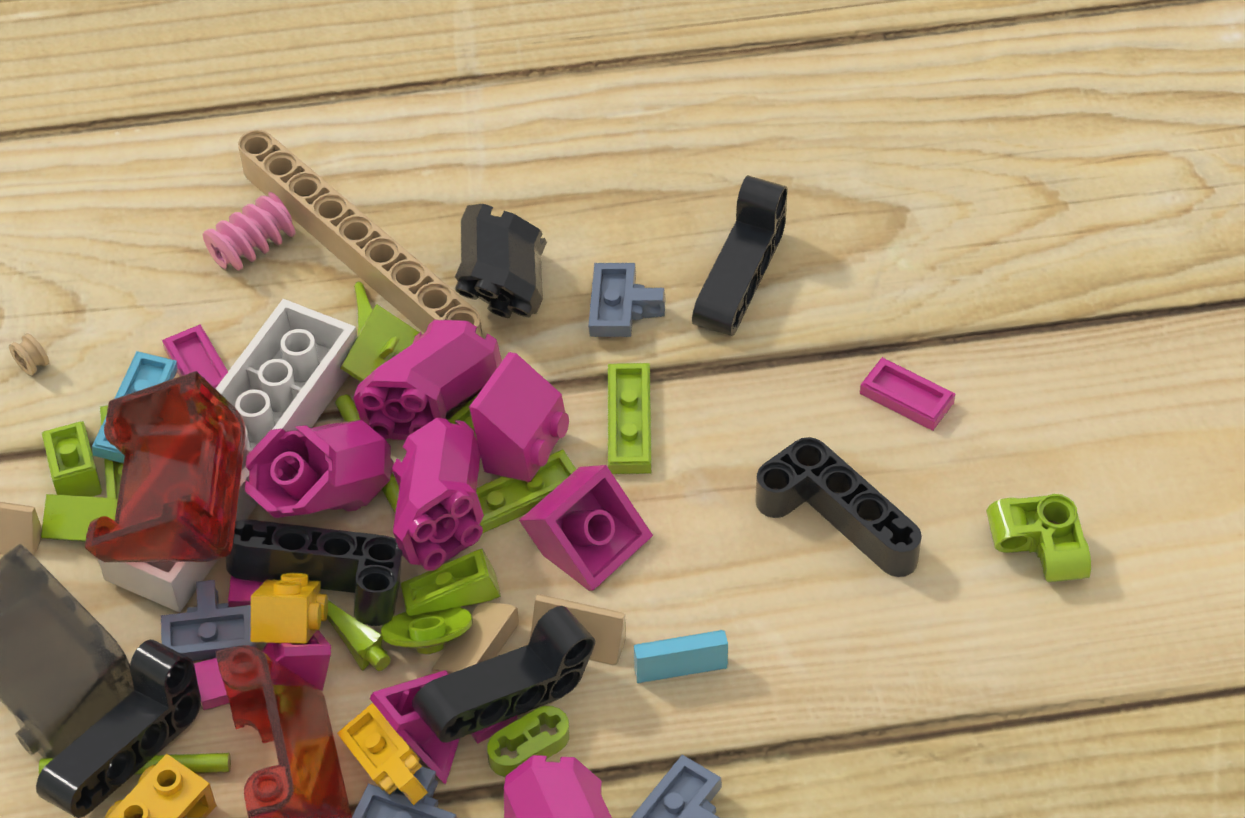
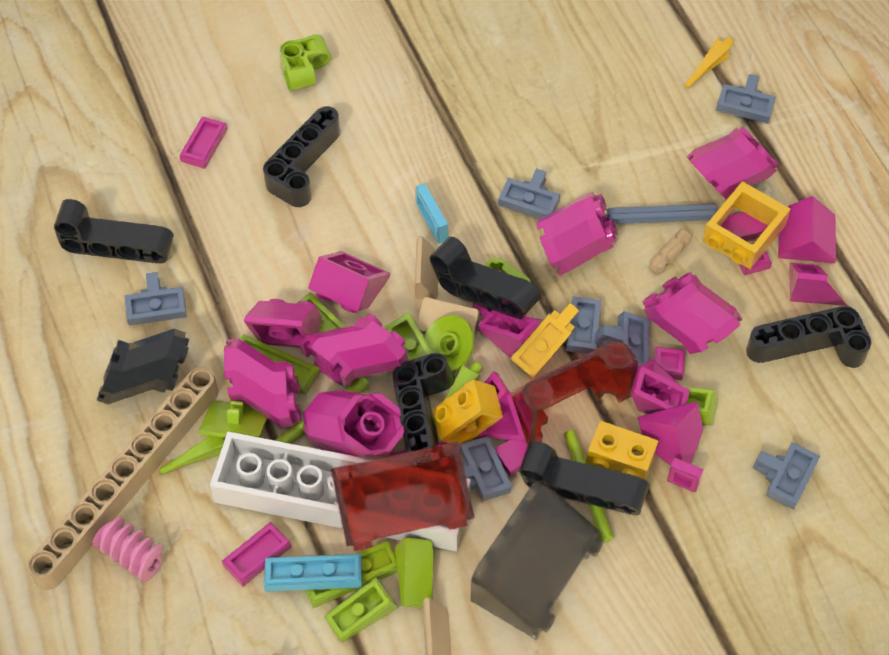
camera: 105 degrees left, 5 degrees up
lime tile [608,363,652,474] -> none

